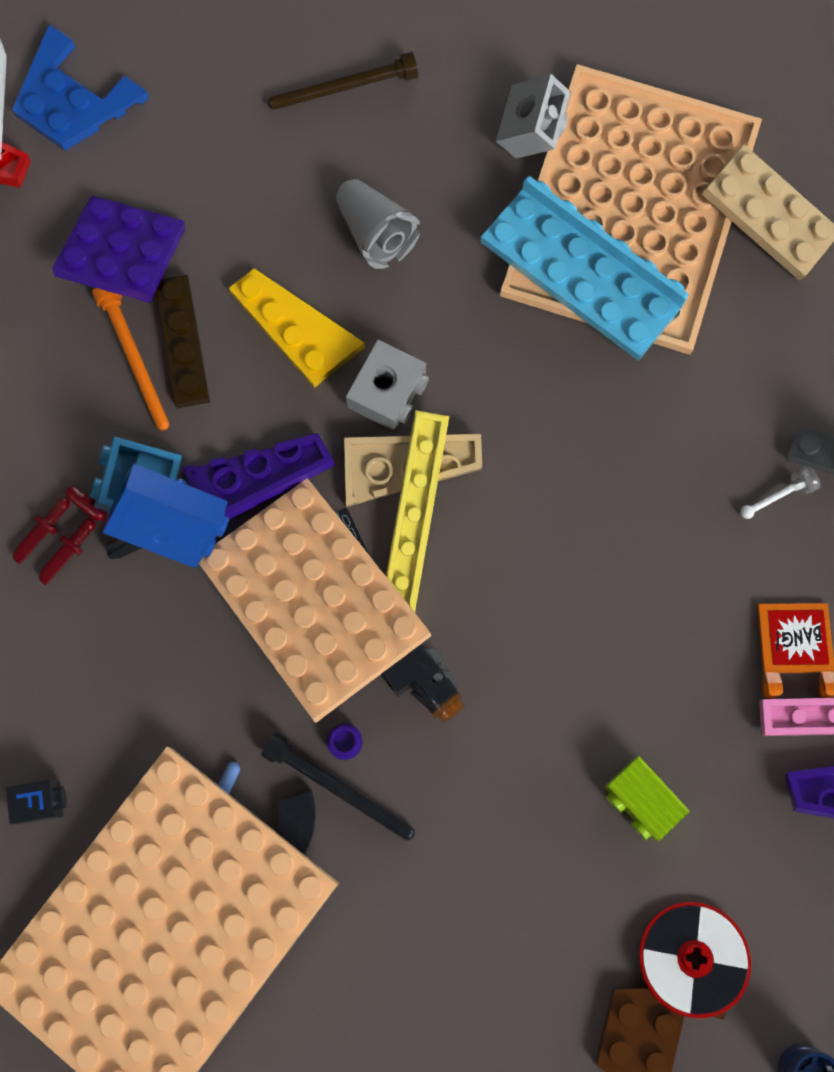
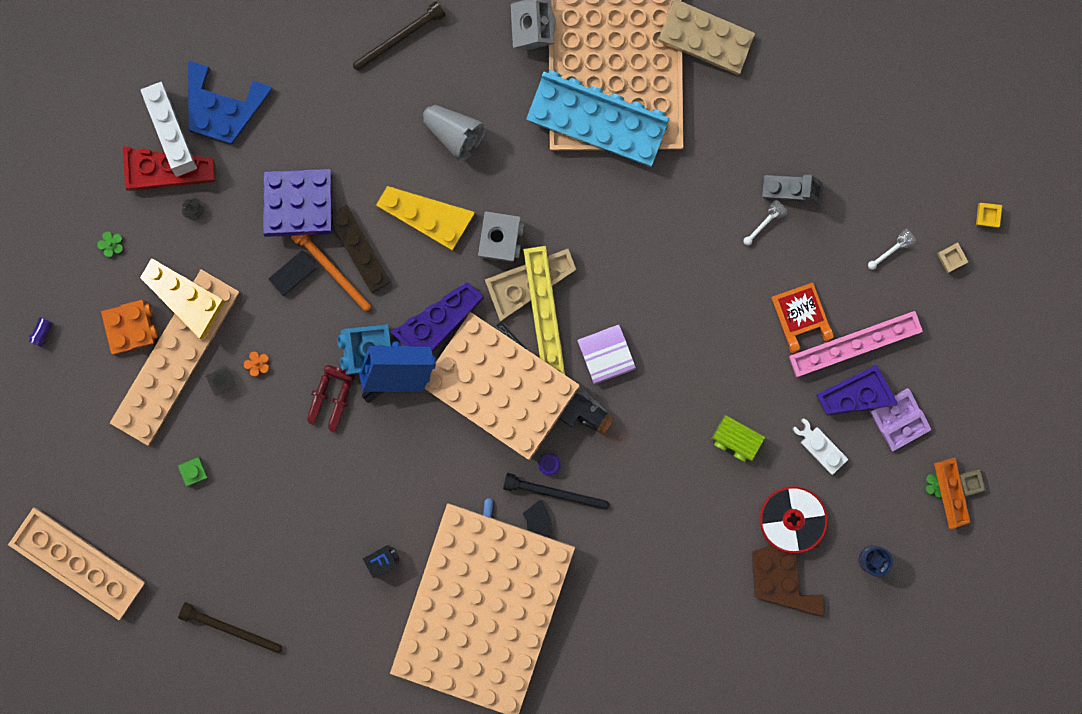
camera: 20 degrees left, 10 degrees up
none -> black tile [268,250,317,296]
none -> slope [577,325,636,385]
none -> white plate [792,419,848,475]

